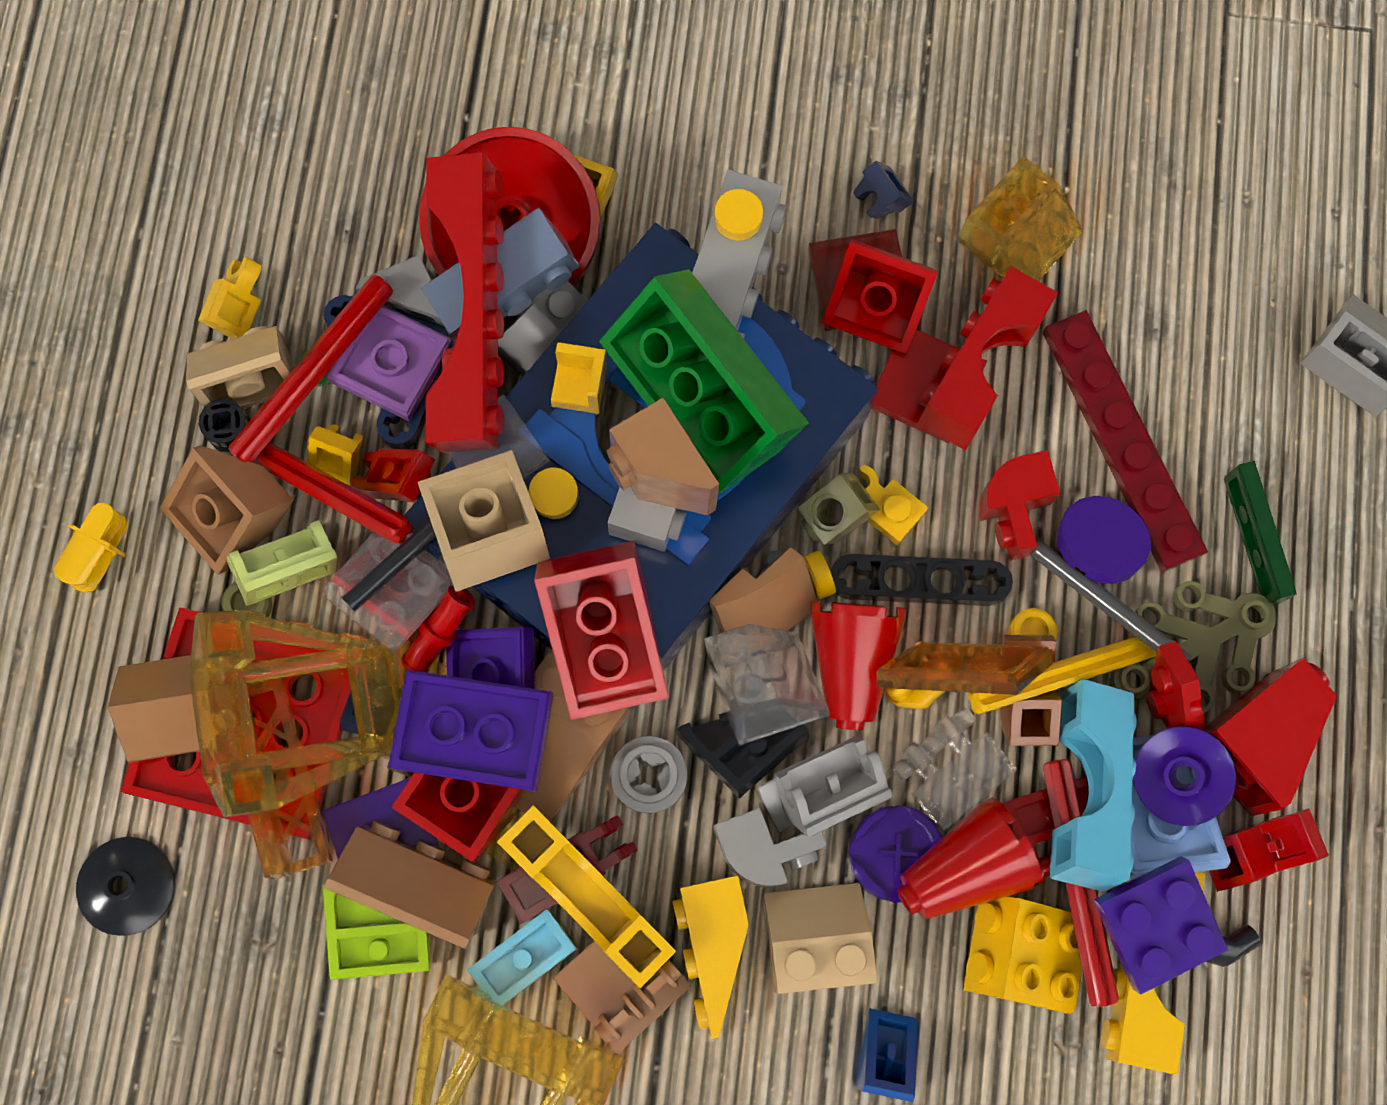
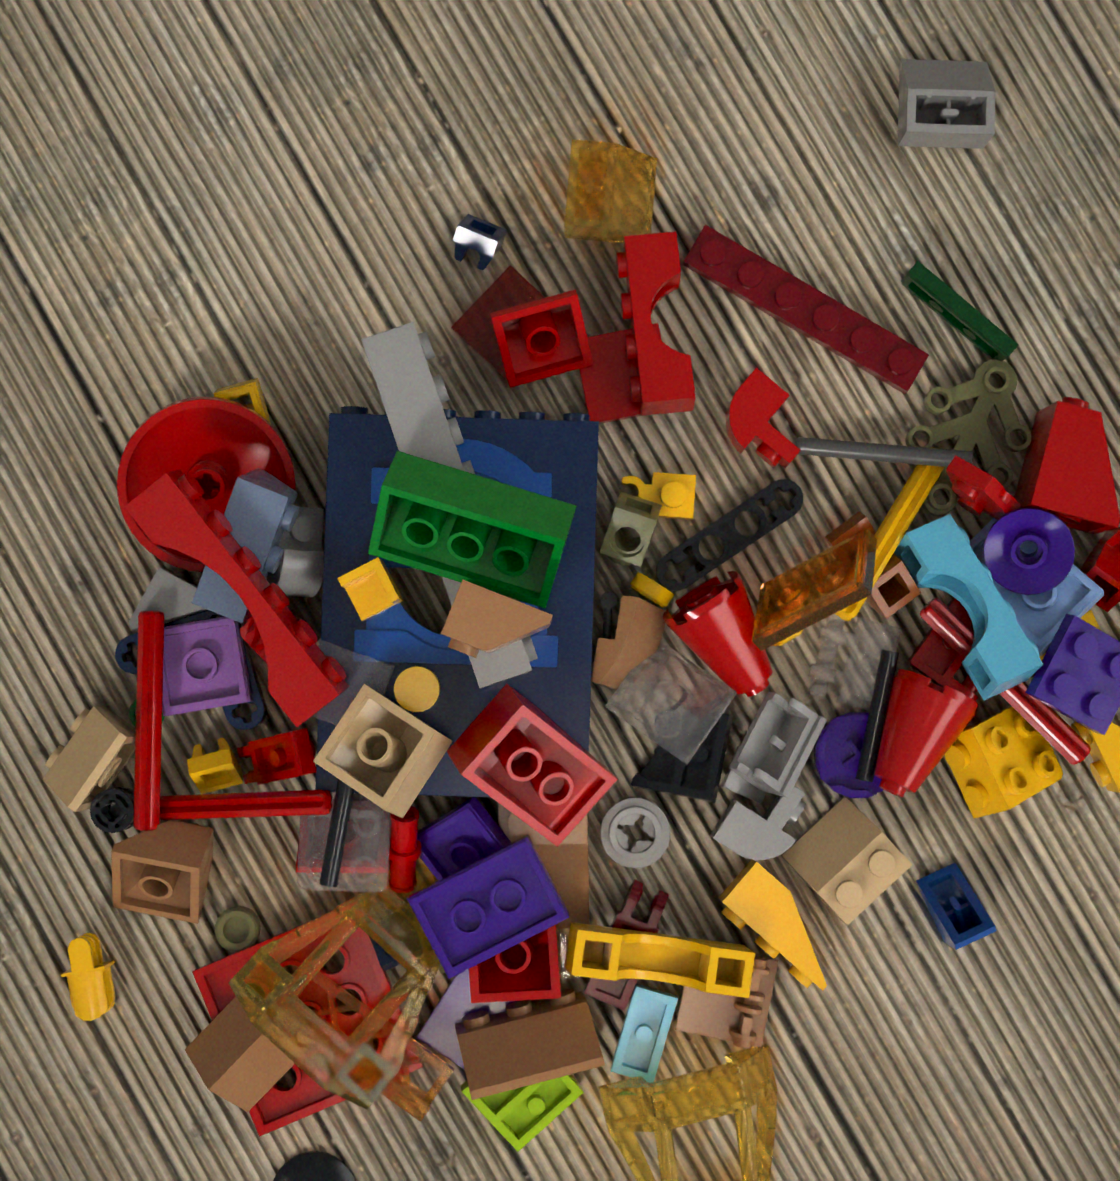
camera: 35 degrees left, 10 degrees up
yellow plate [198,257,262,339] -> none
yellowish green hinge [227,520,338,606] -> none
yellow tile [714,189,763,241] -> none
yellow tile [1008,608,1058,640] -> none
dark purple tile [1056,496,1151,584] -> none
none -> black bar [856,649,899,782]

